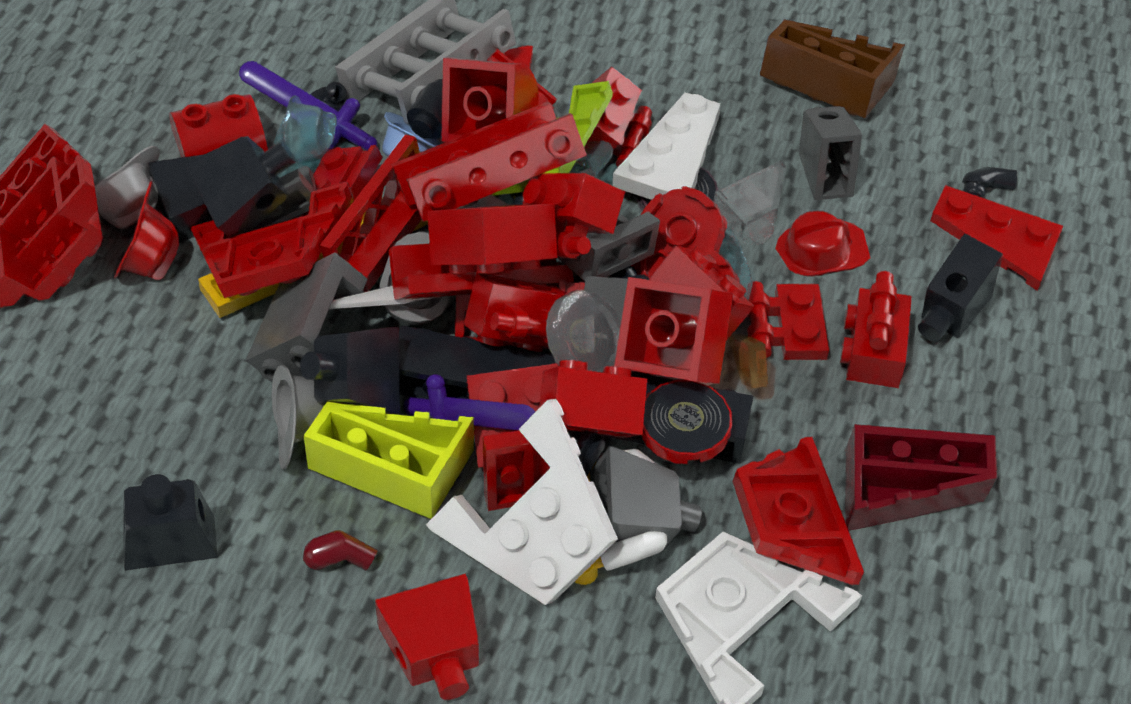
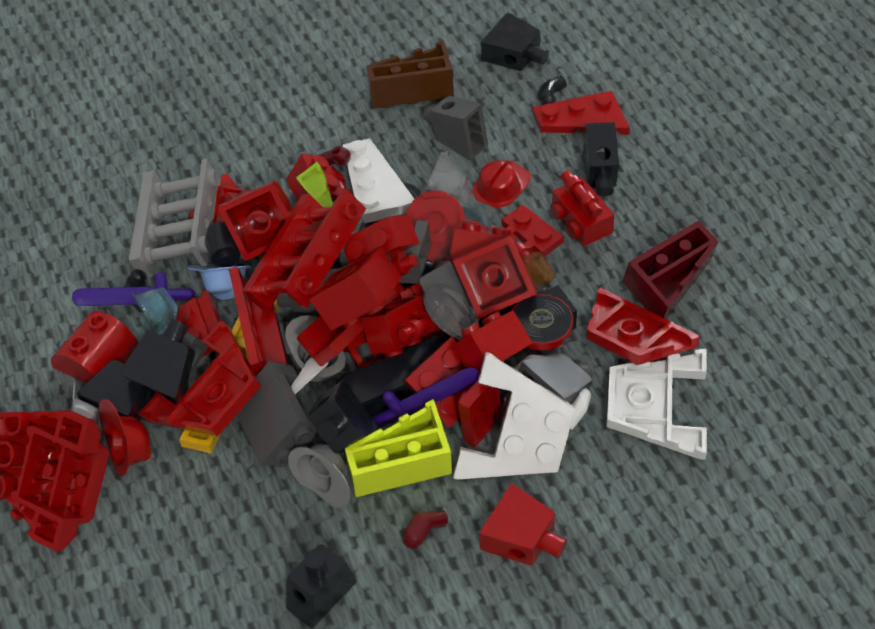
camera: 35 degrees left, 0 degrees up
none -> dark red arm [319,146,351,166]
none -> black torso [481,12,549,71]

